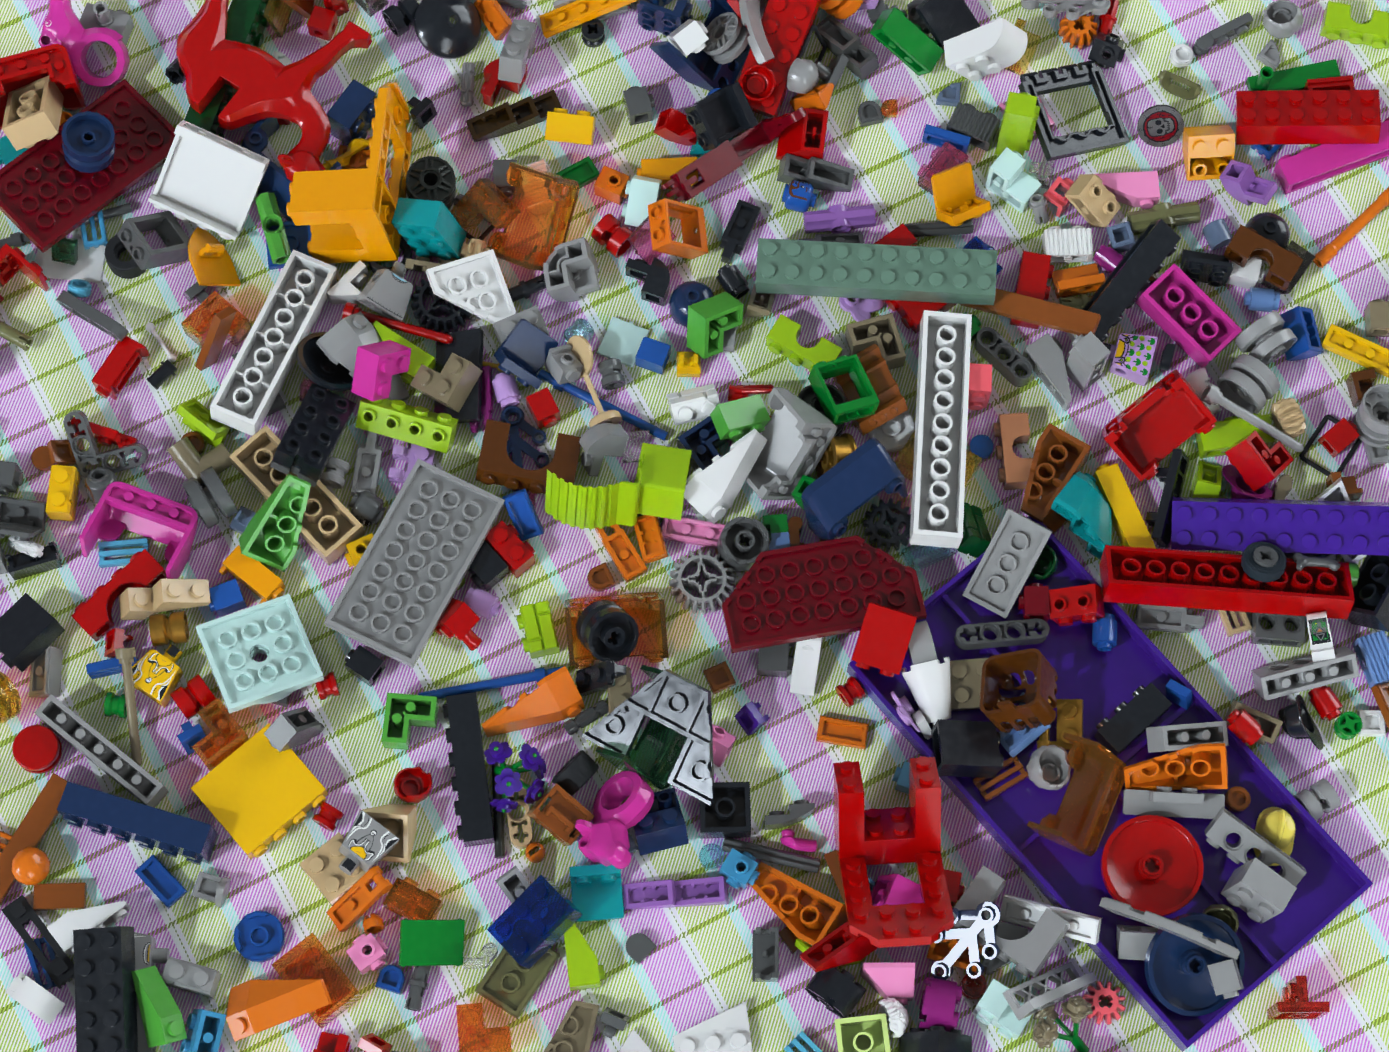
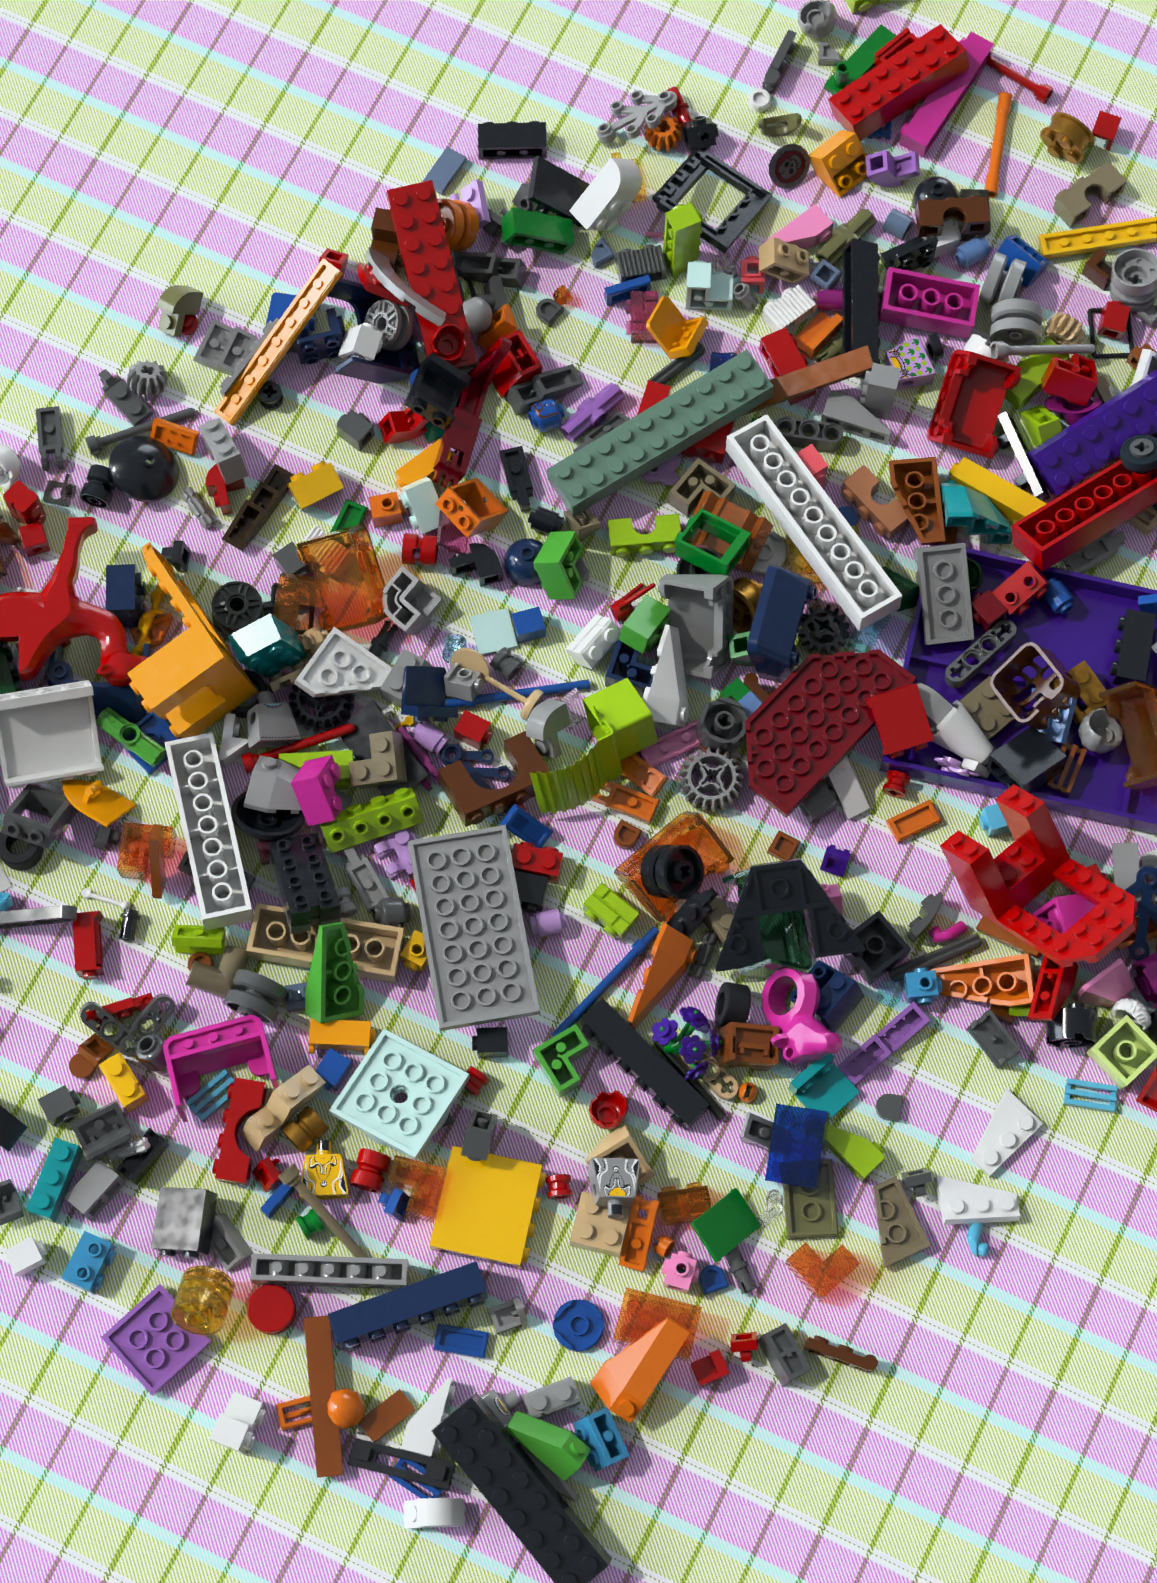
camera: 35 degrees left, 0 degrees up
red brick [434,598,482,651] -> none
yellow tile [677,351,701,377] -> none

